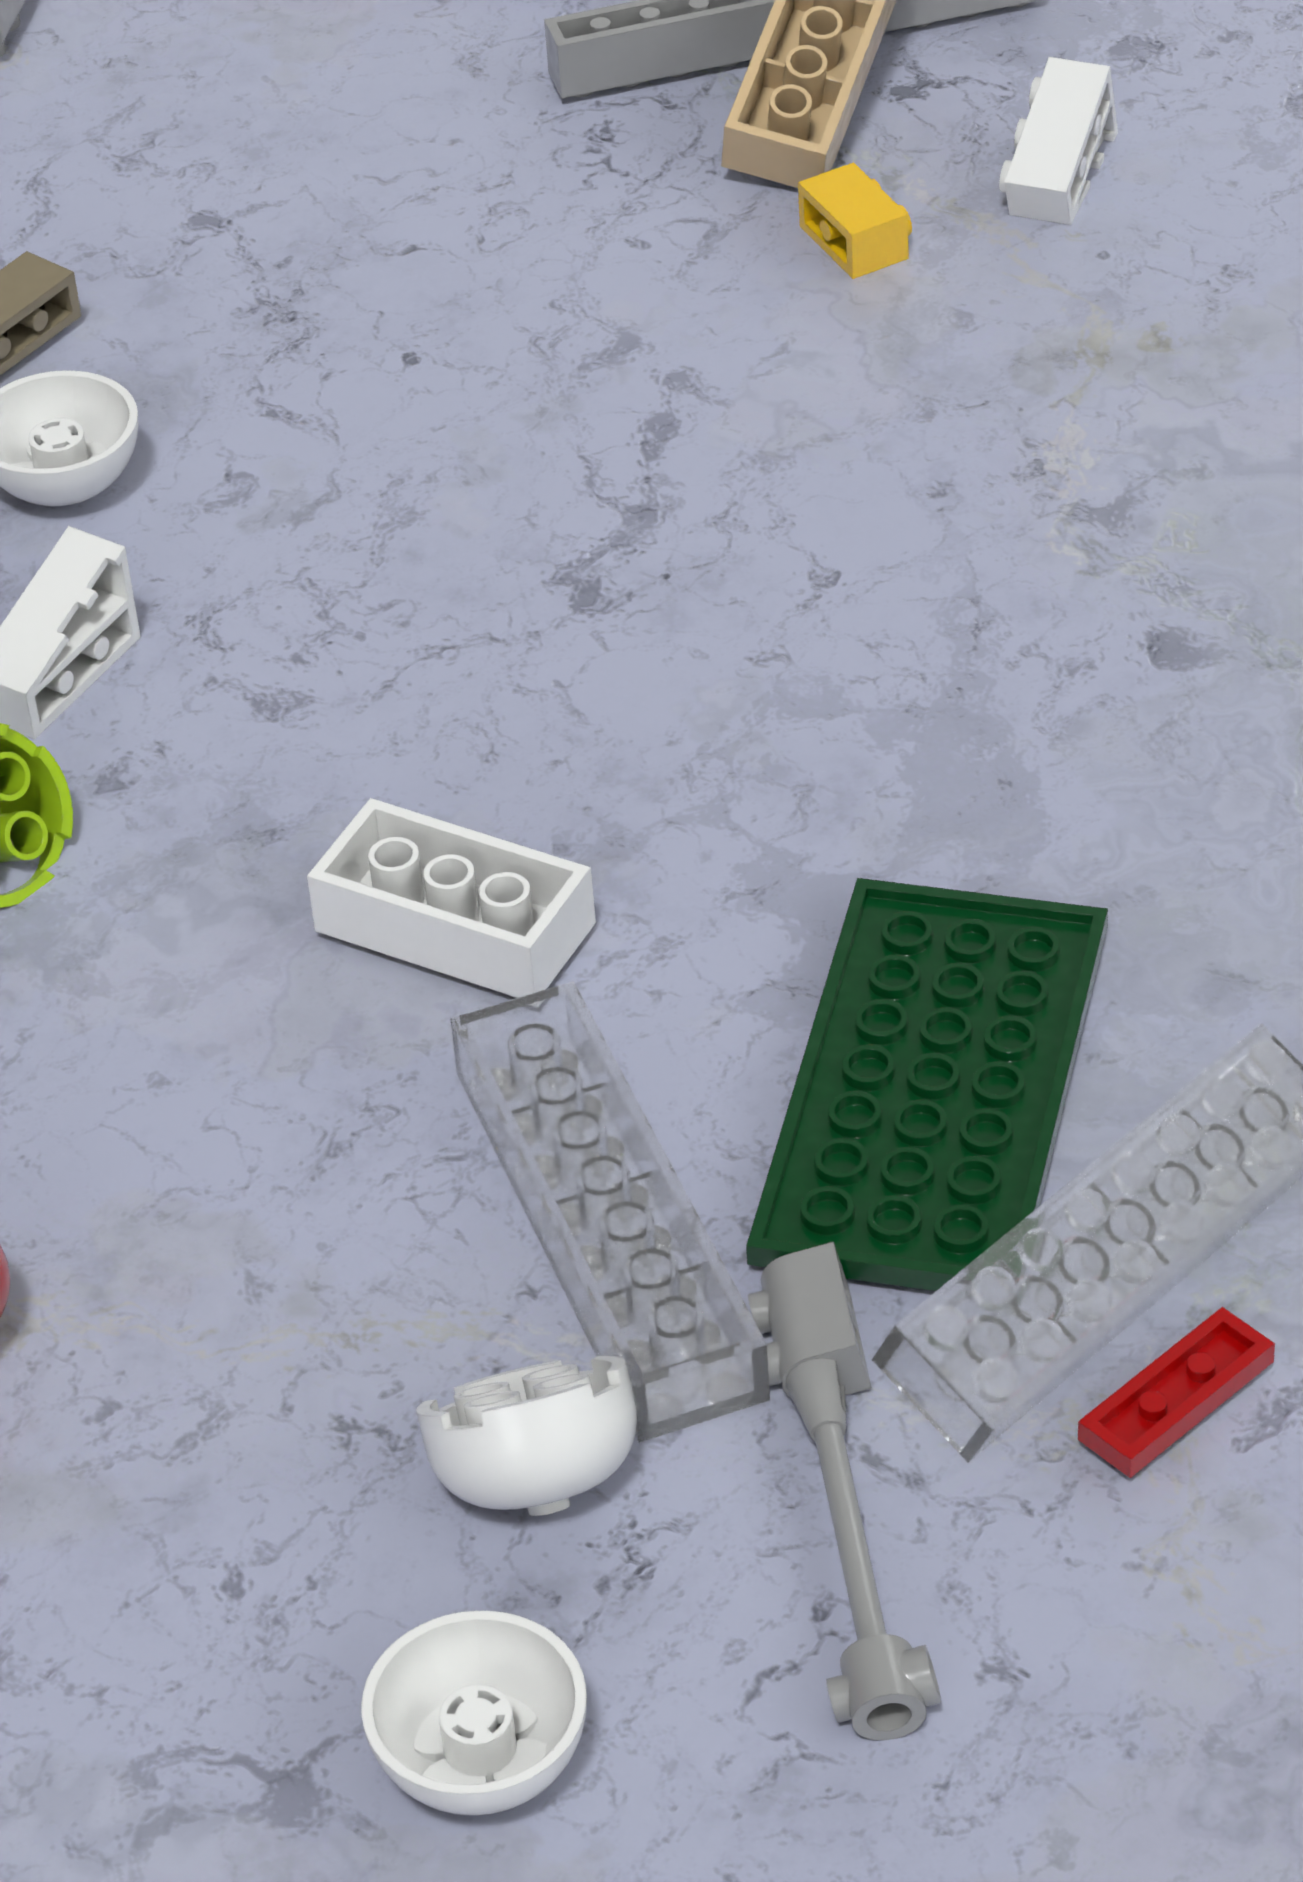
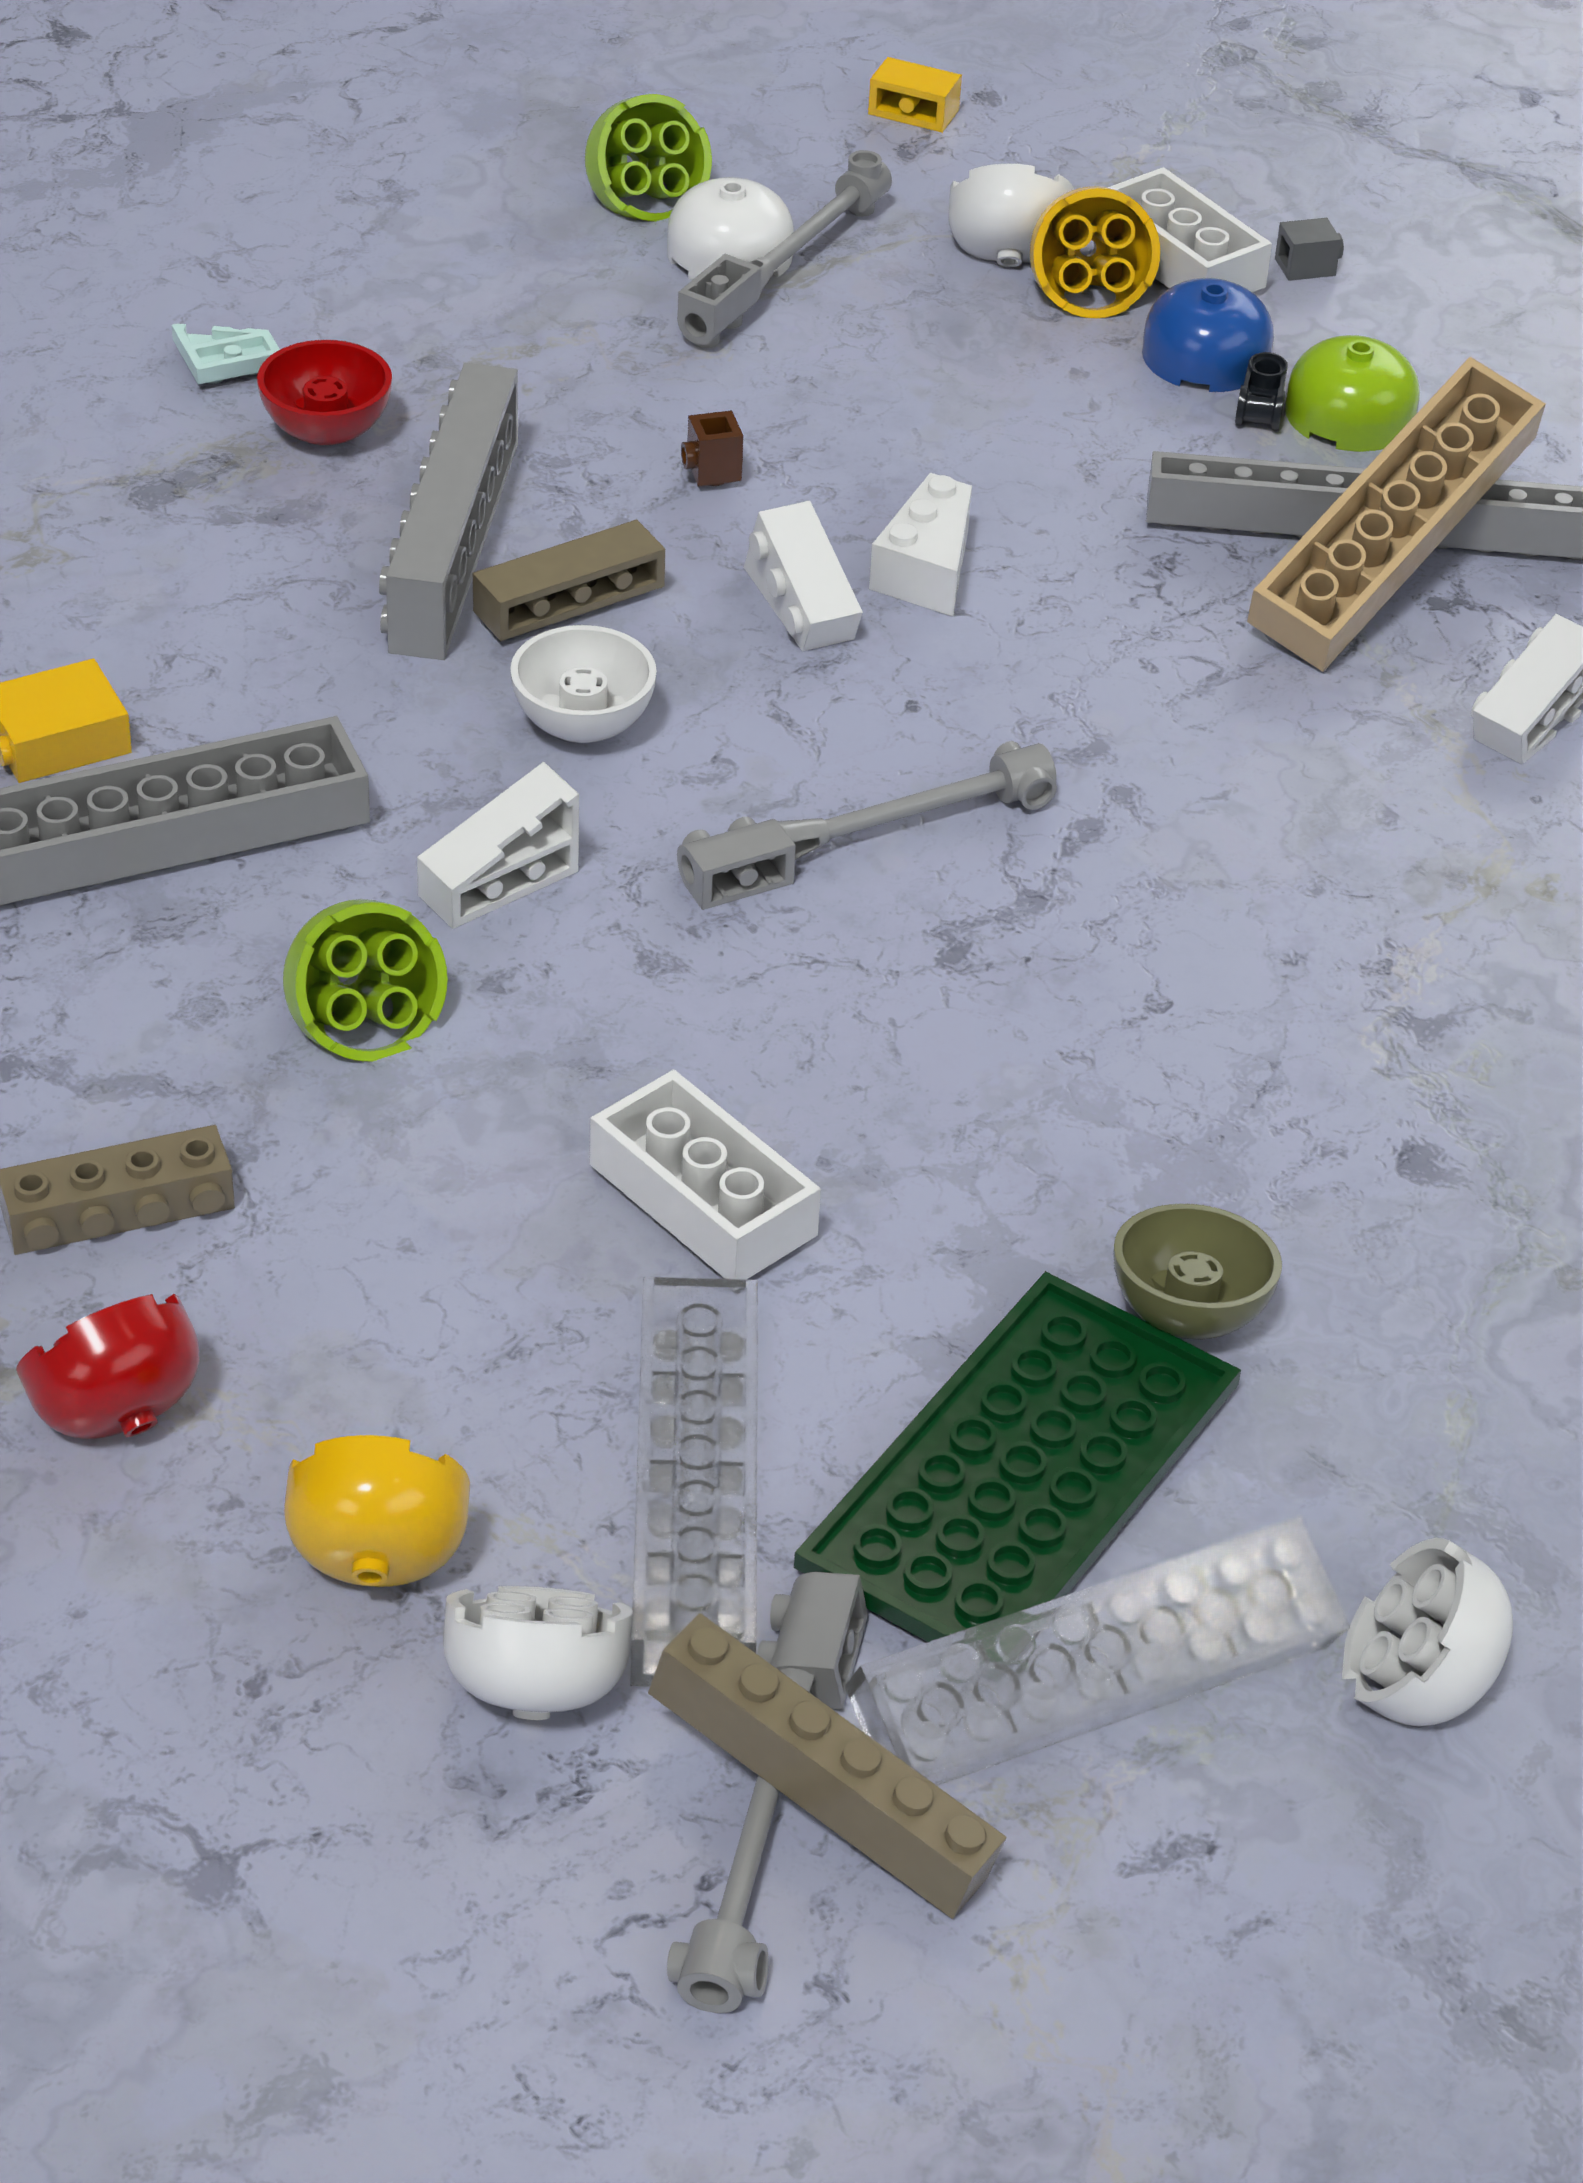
camera: 15 degrees right, 0 degrees up
white piece [361,1611,587,1815] -> none
yellow brick [798,162,912,279] -> none
red plate [1078,1306,1275,1478] -> none
none -> yellow cylinder [284,1435,470,1587]
none -> dark tan brick [648,1613,1007,1919]
none -> light grey bar [677,741,1057,910]
none -> reddish brown brick [681,410,744,486]
none -> white wedge [743,501,863,652]
none -> white wedge [869,473,972,616]
none -> olive piece [1113,1204,1282,1340]

